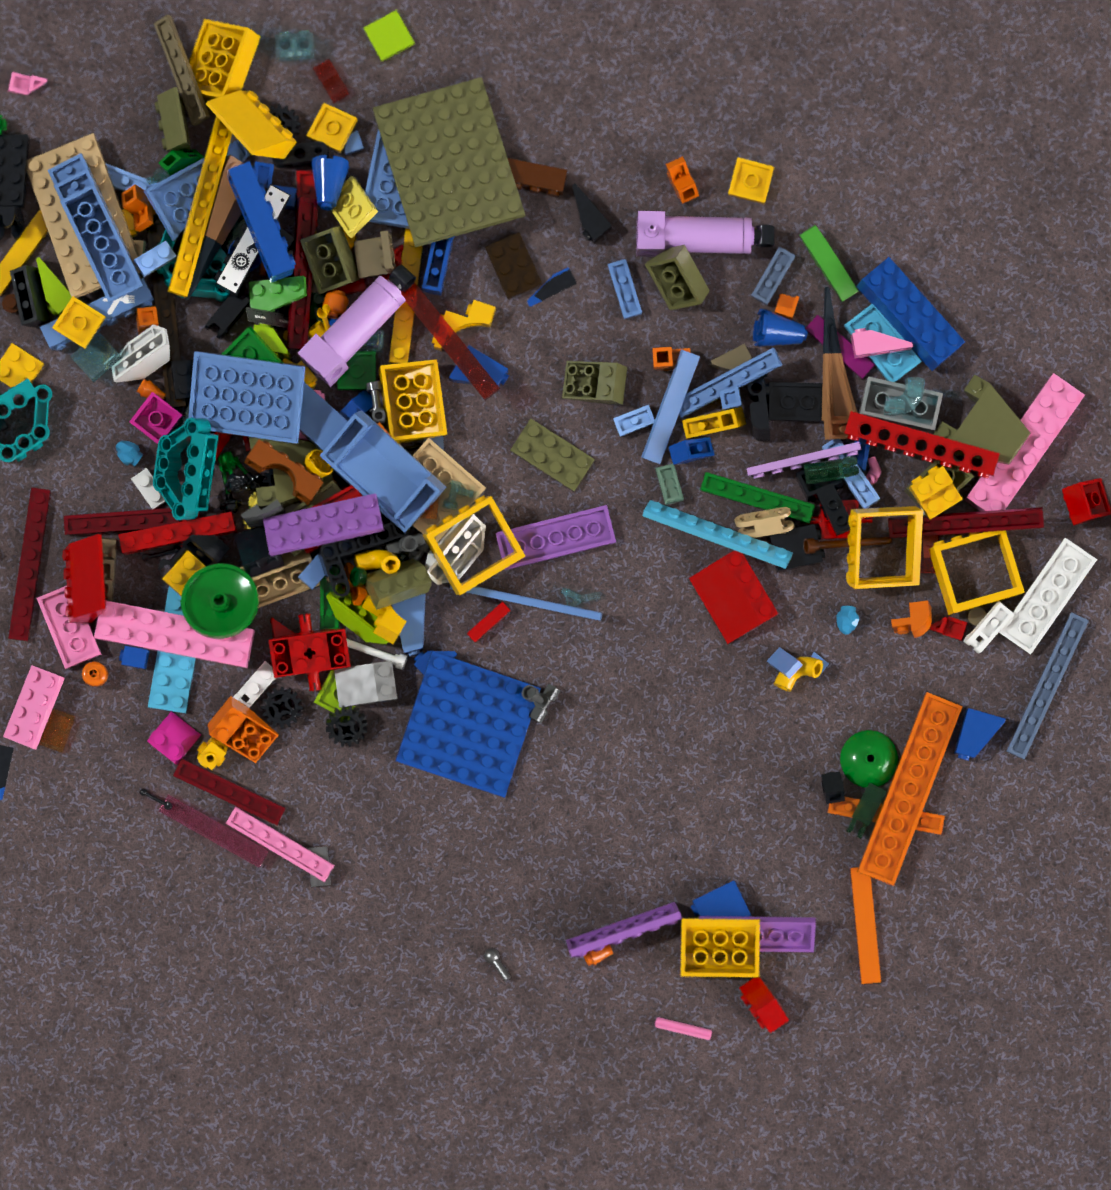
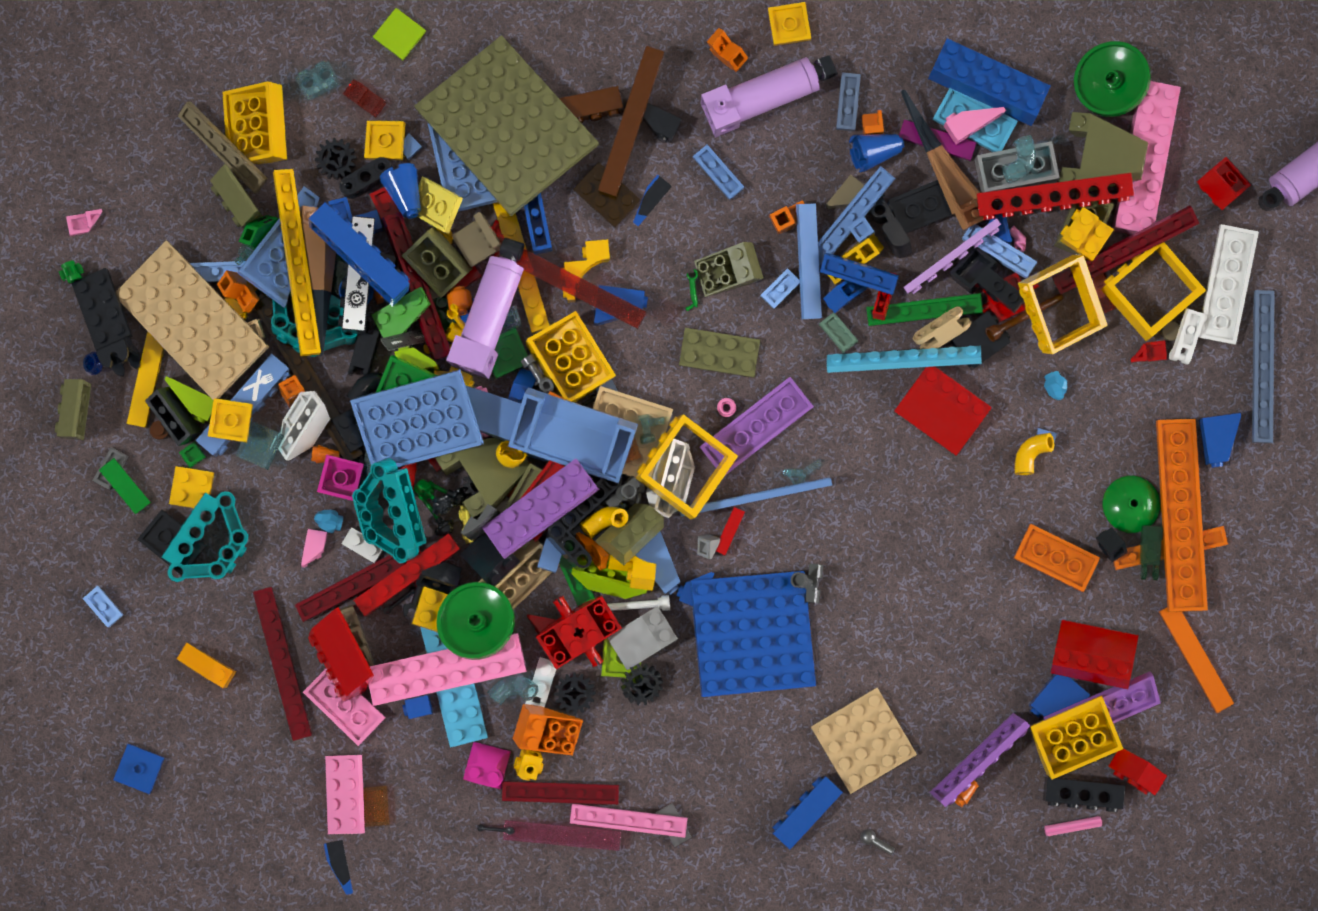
camera: 25 degrees left, 0 degrees up
medium blue slope [48,153,143,303] -> none
orange head [82,661,108,687] -> none
light blue plate [133,241,176,277] -> none
yellow slope [206,90,297,159] -> none
dark orange arch [244,439,323,505] -> none
dark green tile [350,567,367,587] -> none
olive slope [645,244,710,310] -> none
medium blue tile [767,647,802,679] -> none
bright green slope [799,225,858,302] -> none
clear green hinge [803,456,859,484] -> none
orange brick [891,600,932,638] -> none
none -> green tile [179,441,206,468]
none -> bright pink slope [301,529,327,568]
none -> black cylinder [347,372,383,399]
none -> clear light blue cylinder [487,676,538,706]
none -> reddish brown tile [598,46,665,197]
none -> green piece [685,269,698,311]
none -> light grey slope [697,534,720,559]
none -> bright pink plate [717,398,736,417]
none -> blue brick [772,776,843,850]
none -> tan plate [811,688,917,794]
none -> blue plate [820,253,899,295]
none -> red piece [872,272,896,321]
none -> orange plate [1013,524,1100,592]
none -> black brick [1043,777,1125,812]
none -> red slope [1051,620,1139,689]
none -> green dish [1074,41,1151,117]

